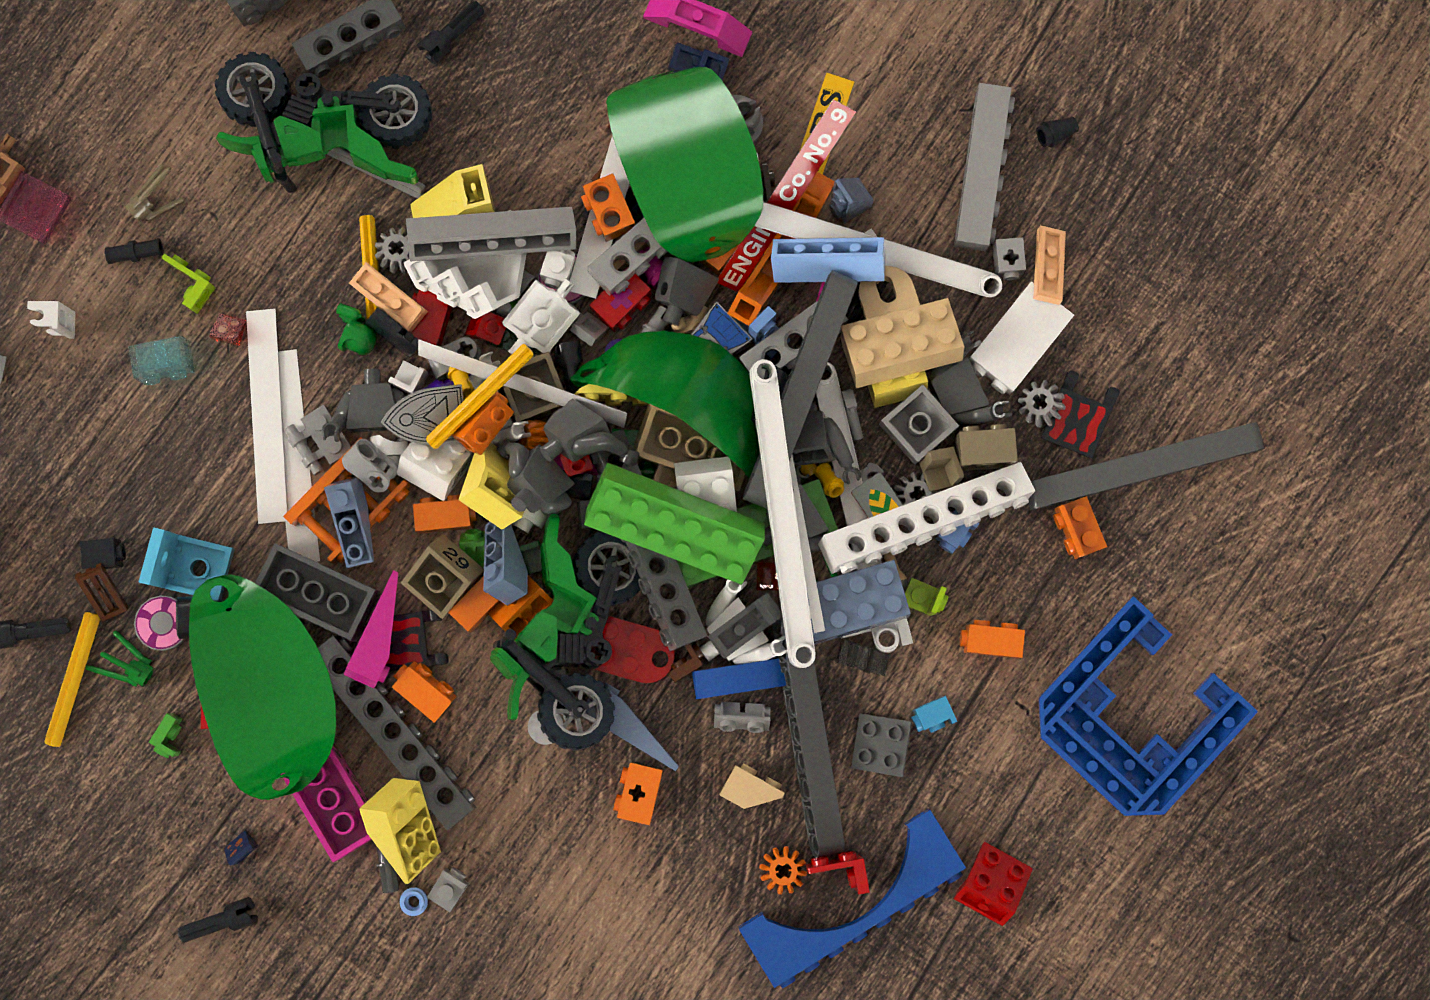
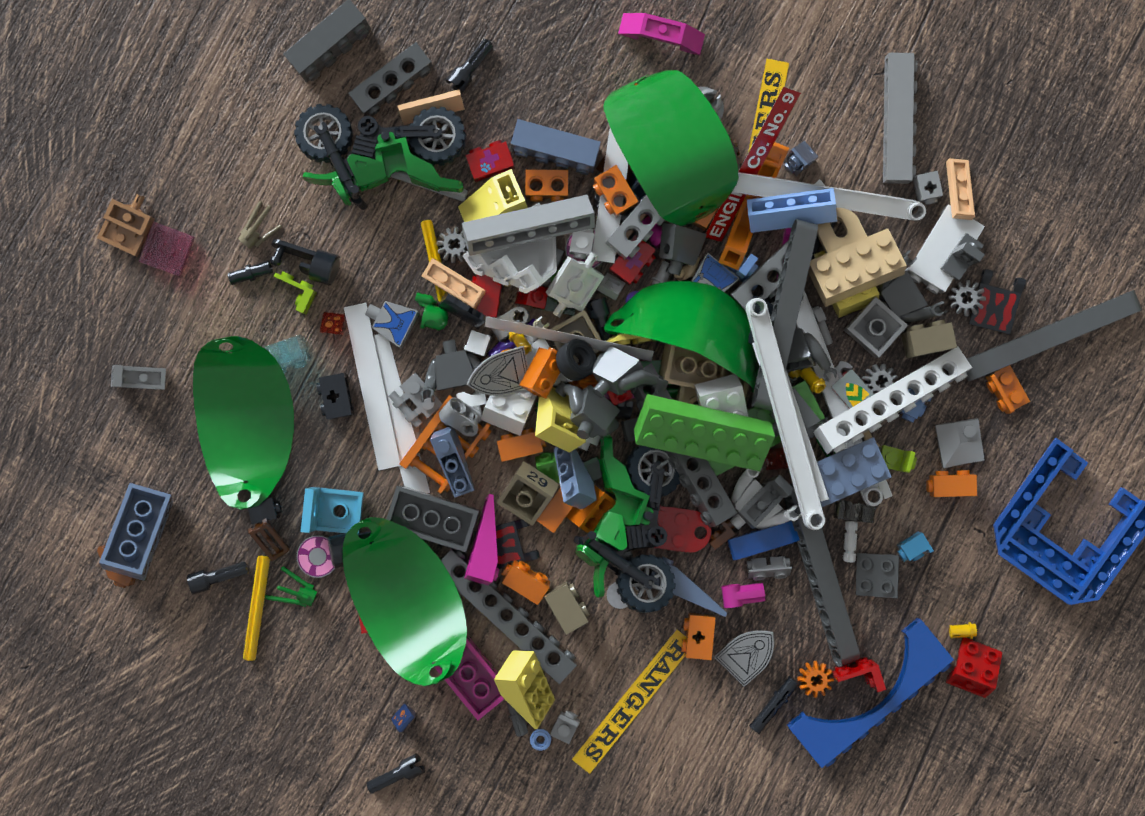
camera: 10 degrees left, 5 degrees up
white hinge [27,301,75,339] -> none
bright green bracket [149,713,182,758] -> none
yellow axle [426,344,534,449] -> none
dark blue slope [667,42,729,81] -> none
tan slope [719,763,785,809] -> none
dark tan panel [919,447,964,492] -> none
black cone [1036,117,1079,148] -> none
none -> green piece [193,336,294,509]
none -> black piece [270,239,340,286]
none -> black brick [316,373,354,420]
none -> torso [365,301,420,349]
none -> light nougat tile [398,90,465,125]
none -> red brick [466,140,515,182]
none -> sand blue brick [511,119,601,175]
none -> orange brick [525,170,568,202]
none -> dark tan brick [544,581,590,635]
none -> black tyre [556,339,597,381]
none -> yellow sticker [572,630,686,774]
none -> light grey shield [714,631,774,686]
none -> dark pink piece [721,583,765,608]
none -> black pin [749,676,799,734]
none -> white axle [843,521,858,563]
none -> light grey plate [935,418,984,468]
none -> dark grey bracket [940,233,985,281]
none -> yellow pin [949,622,977,639]

